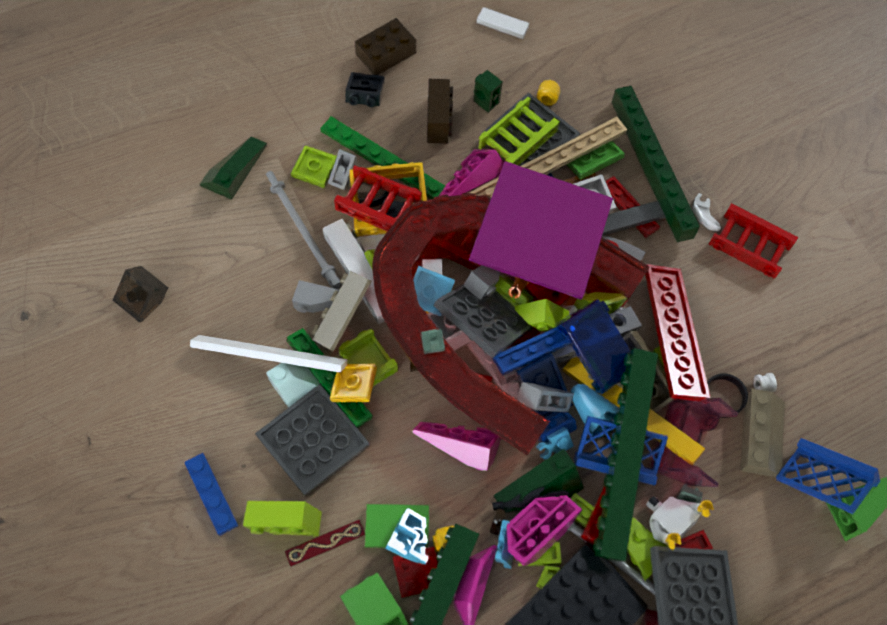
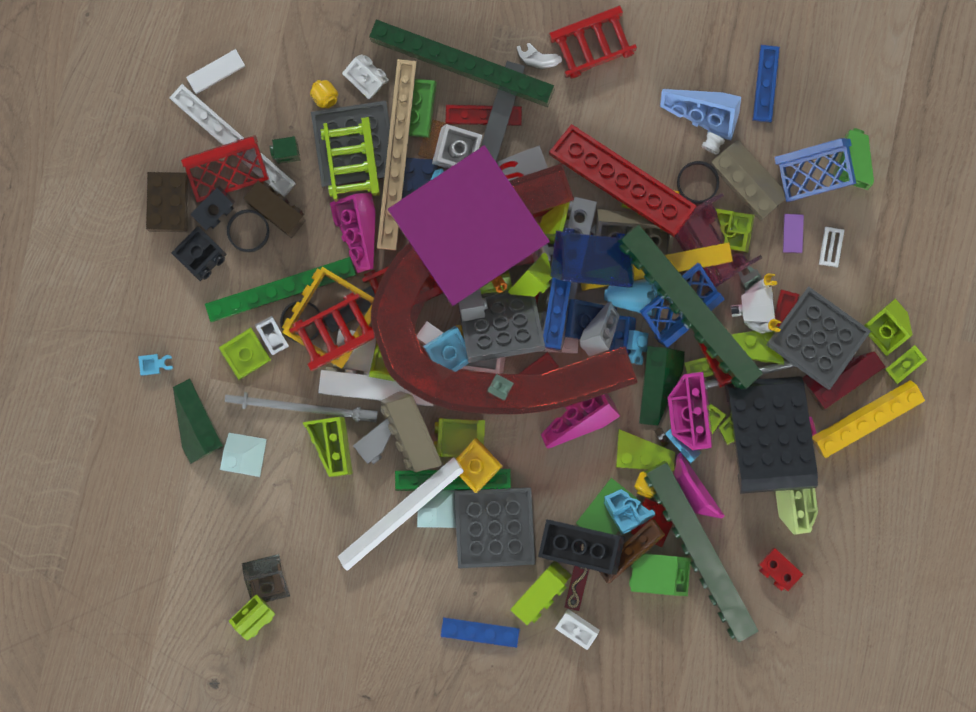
camera: 45 degrees left, 20 degrees up
black piece [492,487,569,511] -> none
none -> medium azure plate [138,354,173,376]
none -> white tile [170,84,296,197]
none -> red fence [181,135,269,202]
none -> black brick [190,186,235,230]
none -> light aqua slope [220,433,267,477]
none -> black tyre [227,209,270,252]
none -> lime brick [229,594,275,641]
none -> lime wedge [303,417,353,477]
none -> white bracket [342,54,389,99]
none -> black brick [538,519,625,575]
none -> white hinge [555,609,600,650]
none -> reddish brown tile [599,519,665,584]
none -> lime wing [616,429,675,471]
none -> light blue wedge [660,89,741,140]
none -> lime slope [716,209,755,253]
none -> blue tile [752,45,780,123]
none -> medium lavender tile [783,214,804,253]
none -> white tile [819,227,844,268]

